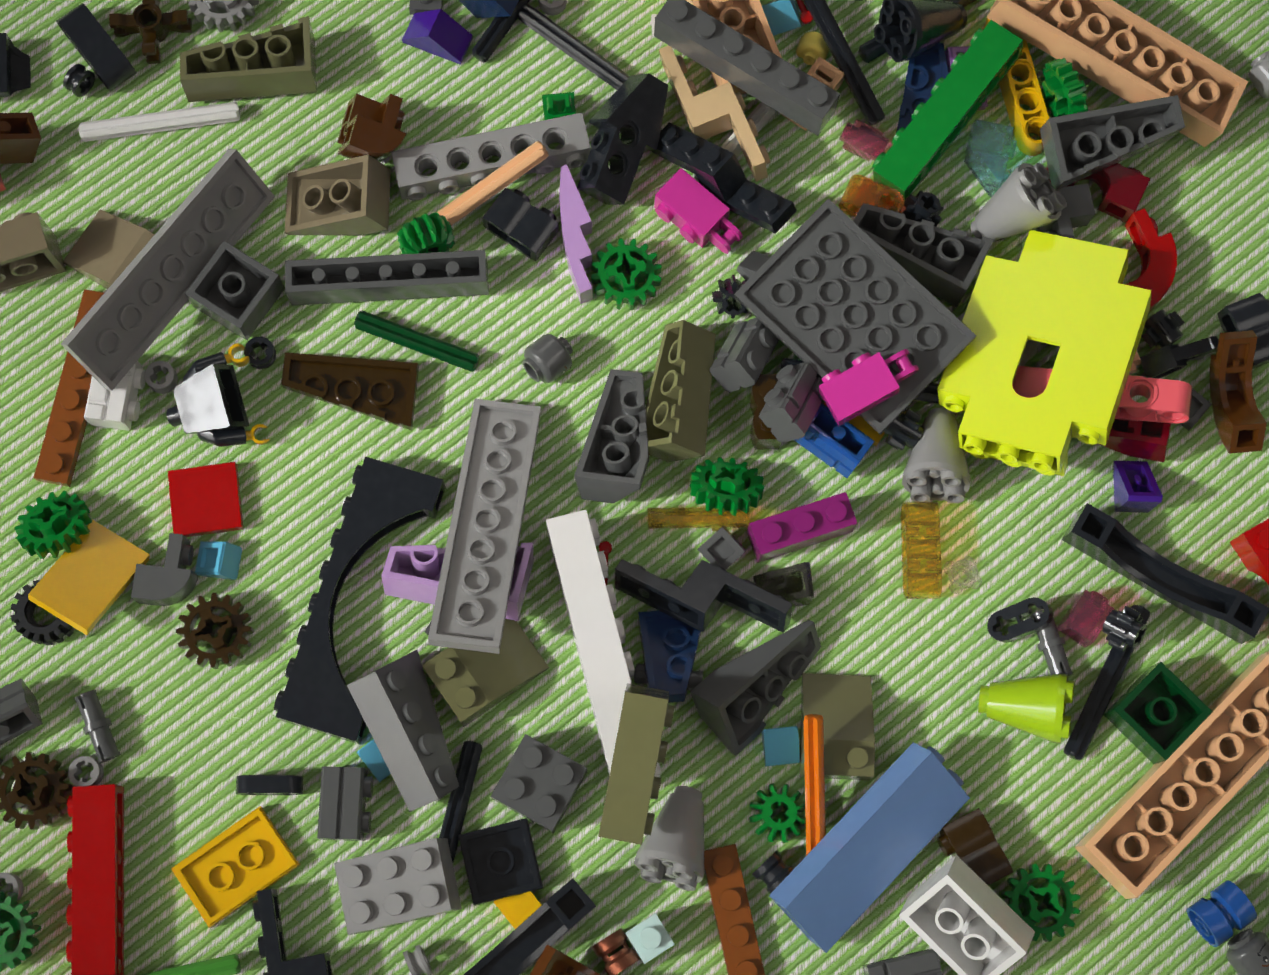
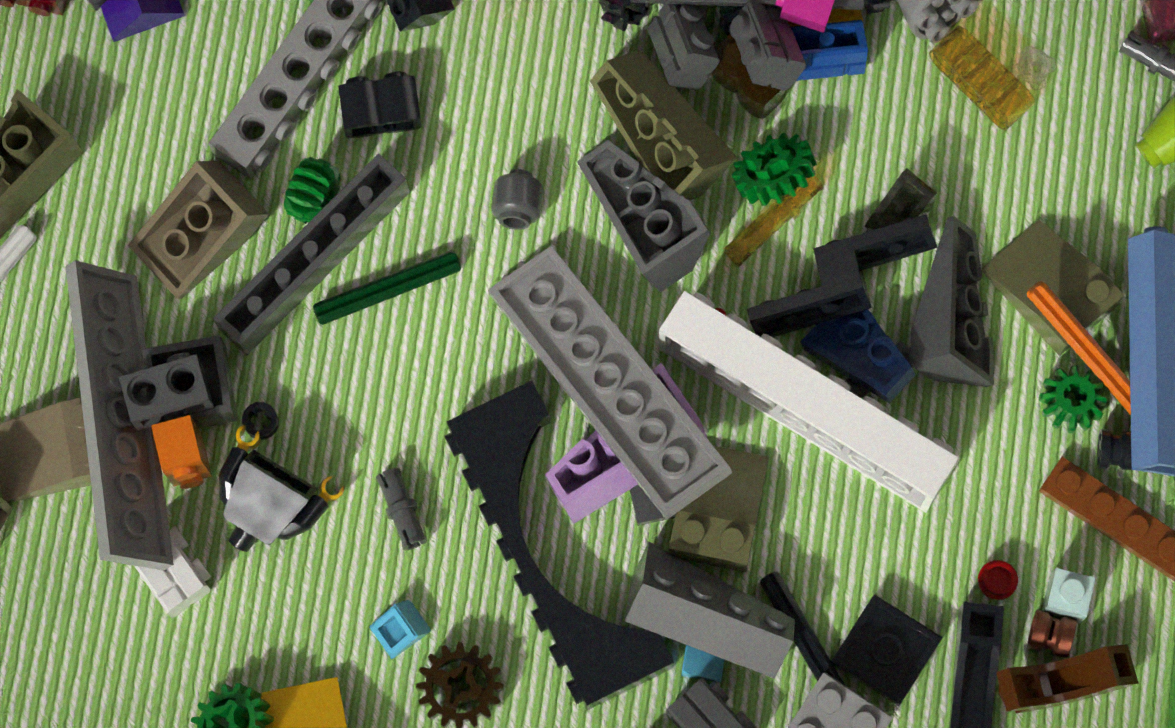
camera: 35 degrees left, 0 degrees up
dark orange plate [34,289,104,487] -> none
dark grey brick [131,533,198,606] -> none
light grey bush [144,361,178,394] -> none
red tile [168,462,244,537] -> none
dark brown wing [281,352,419,430] -> none
reddish brown brick [337,94,407,161] -> none
light nougat axle [437,141,549,226] -> none
dark grey brick [490,734,587,833] -> none
yellow tile [493,891,542,929] -> none
lavender slope [559,165,593,304] -> none
green gear [591,238,662,310] -> none
olive wedge [598,683,675,845] -> none
light grey cone [634,786,704,891] -> none
dark grey plate [698,525,746,570] -> none
magenta brick [747,492,858,563] -> none
medium azure slope [761,726,800,767] -> none
black beam [987,597,1053,643] -> none
none -> dark grey brick [119,353,214,431]
none -> orange brick [151,415,212,489]
none -> dark grey pin [376,468,427,550]
none -> red plate [978,560,1018,600]

